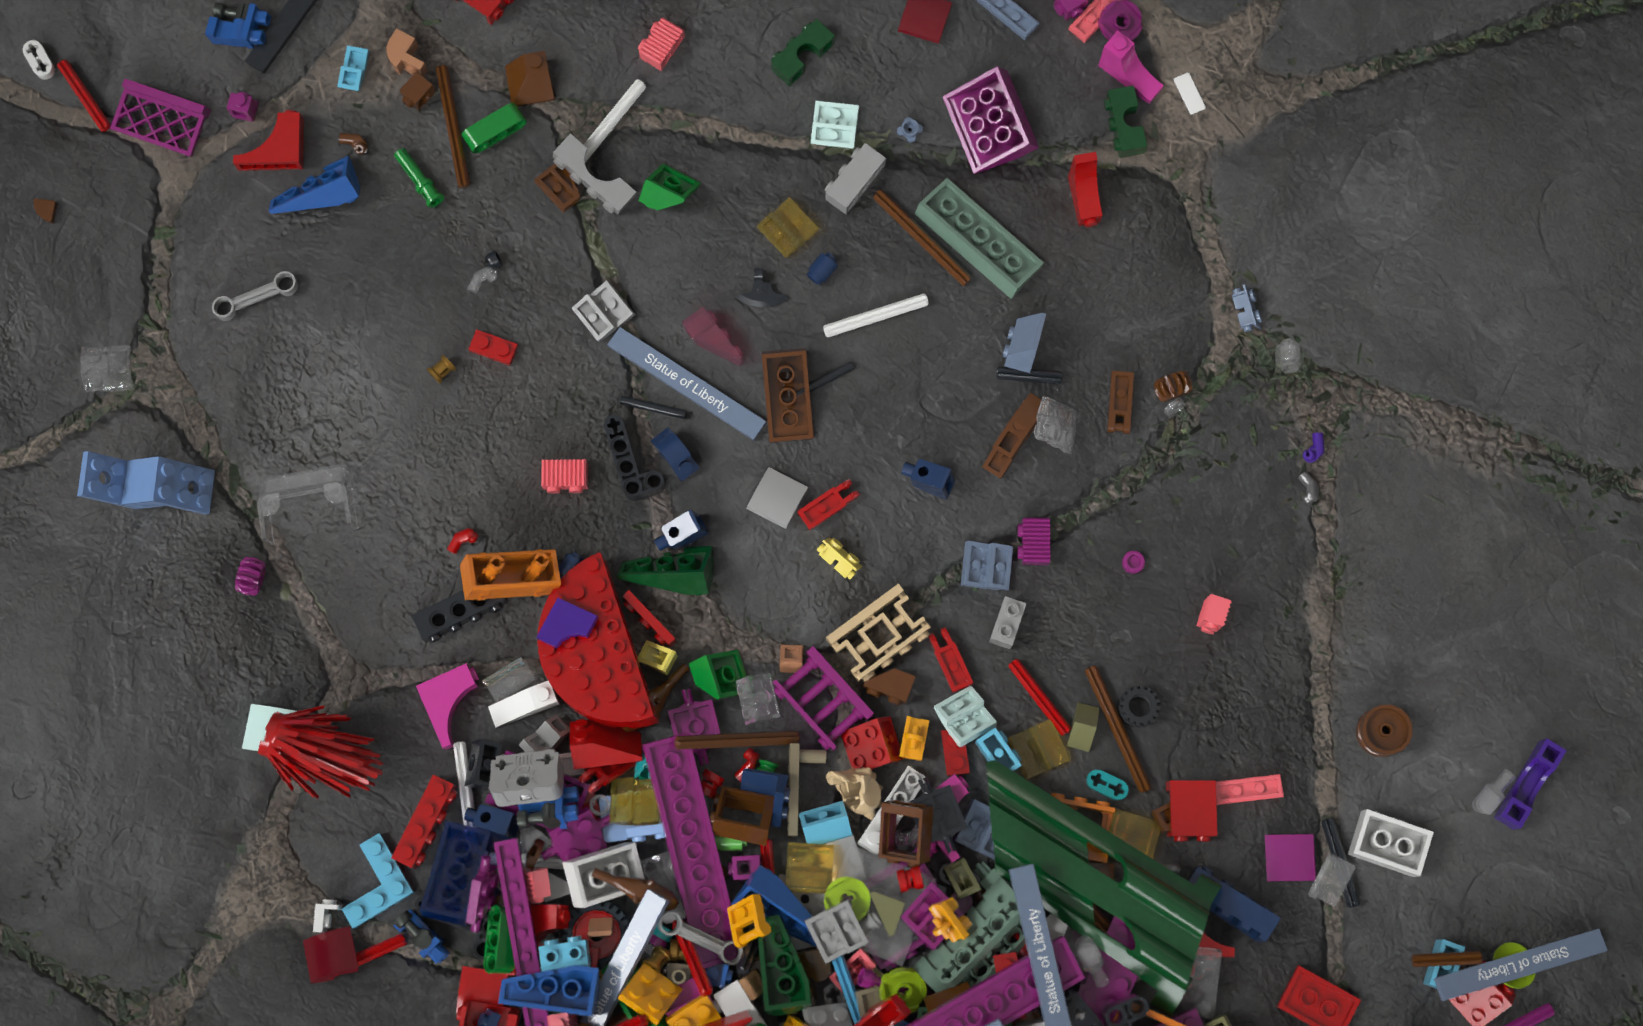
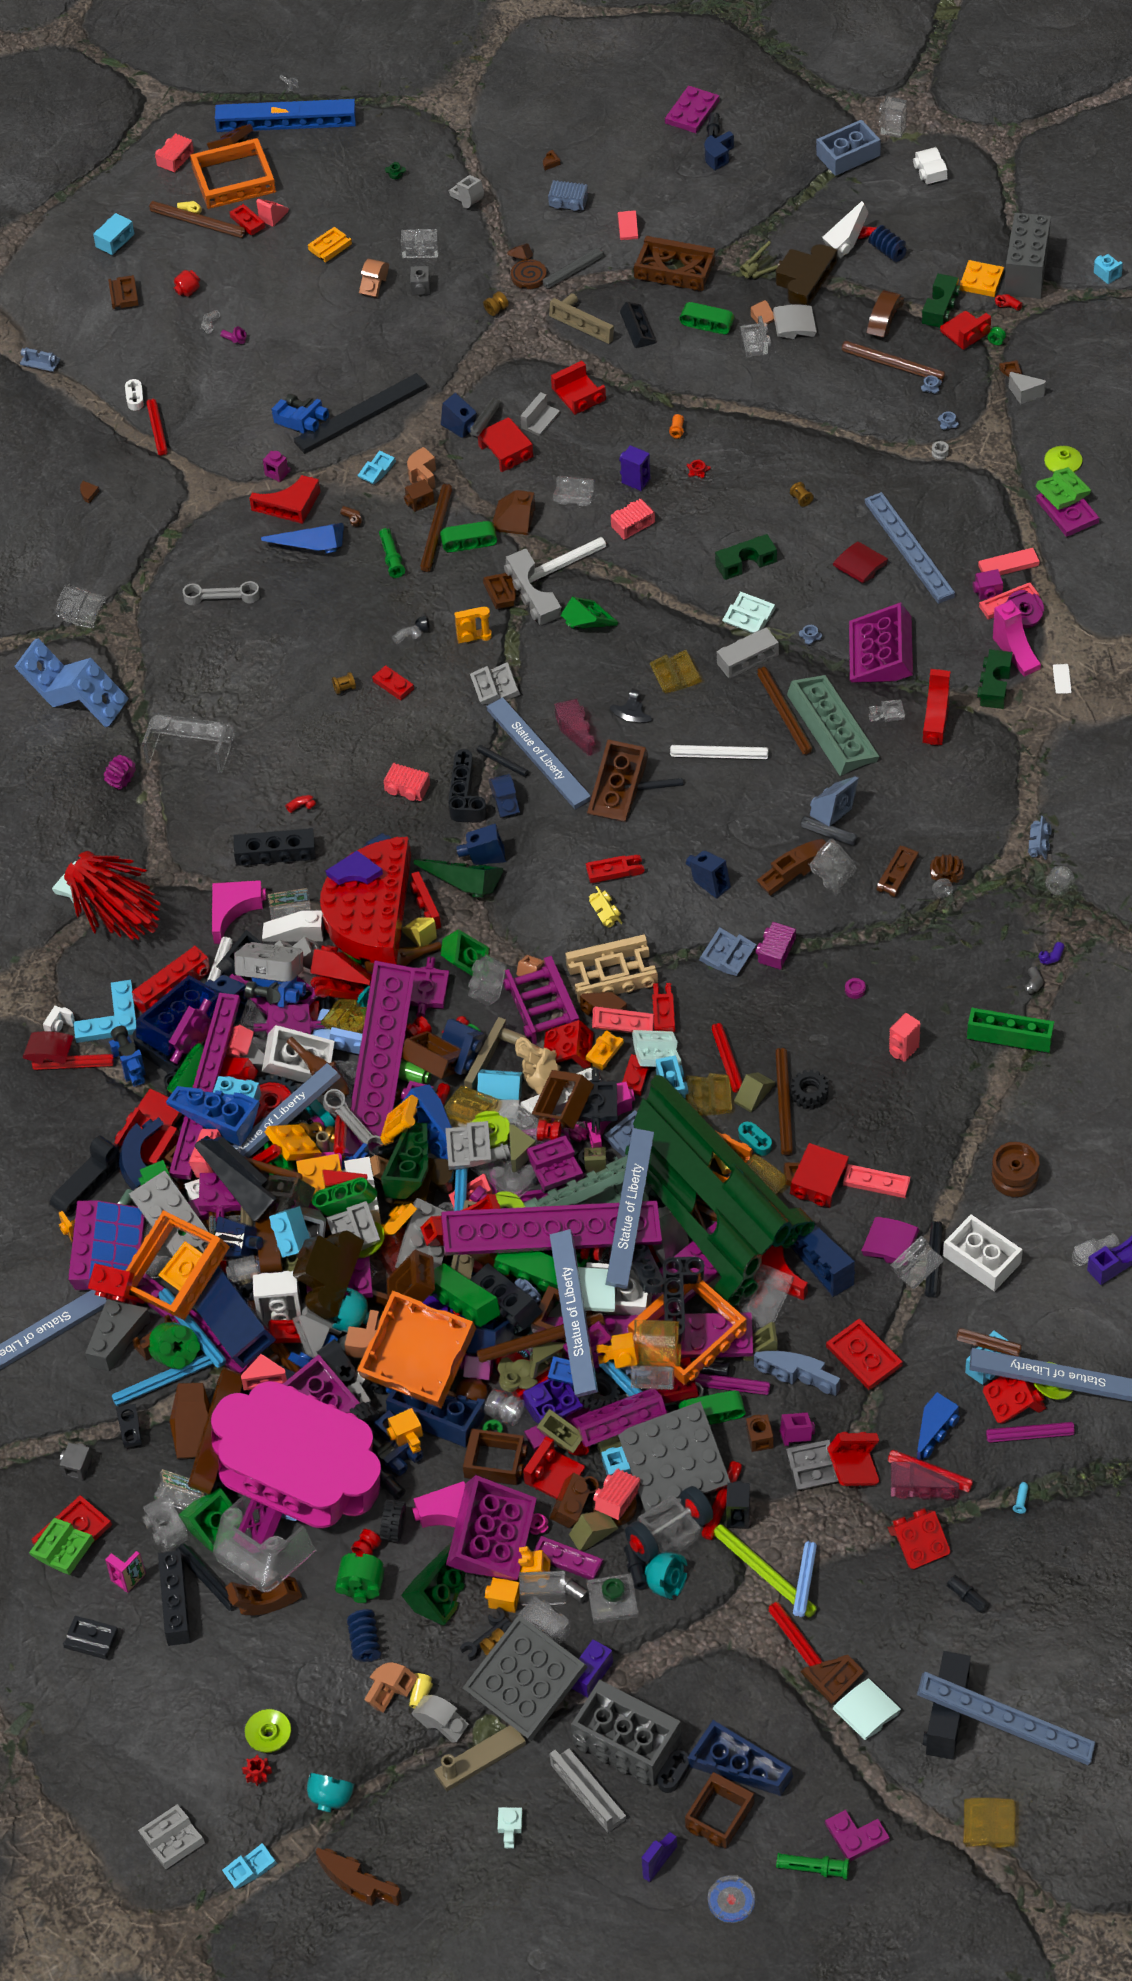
camera: 25 degrees right, 25 degrees down
magenta fence [110,78,211,157] -> none
orange piece [460,549,561,601] -> none
reddish brown tile [525,838,545,870] -> none
nougat slope [588,917,613,937] -> none
clear bush [589,795,610,816] -> none
reddish brown axle [674,731,800,750] -> none
light grey slope [746,467,808,529] -> none
dark blue brick [806,252,838,286] -> none
light orange hips [928,897,972,942] -> none
light grey brick [989,596,1027,649] -> none
clear arm [1075,936,1109,987] -> none
none -> light orange plate [454,607,492,644]
none -> clear bracket [553,476,594,506]
none -> coral tile [592,1007,654,1033]
none -> clear plate [868,700,905,722]
none -> green brick [967,1008,1054,1053]

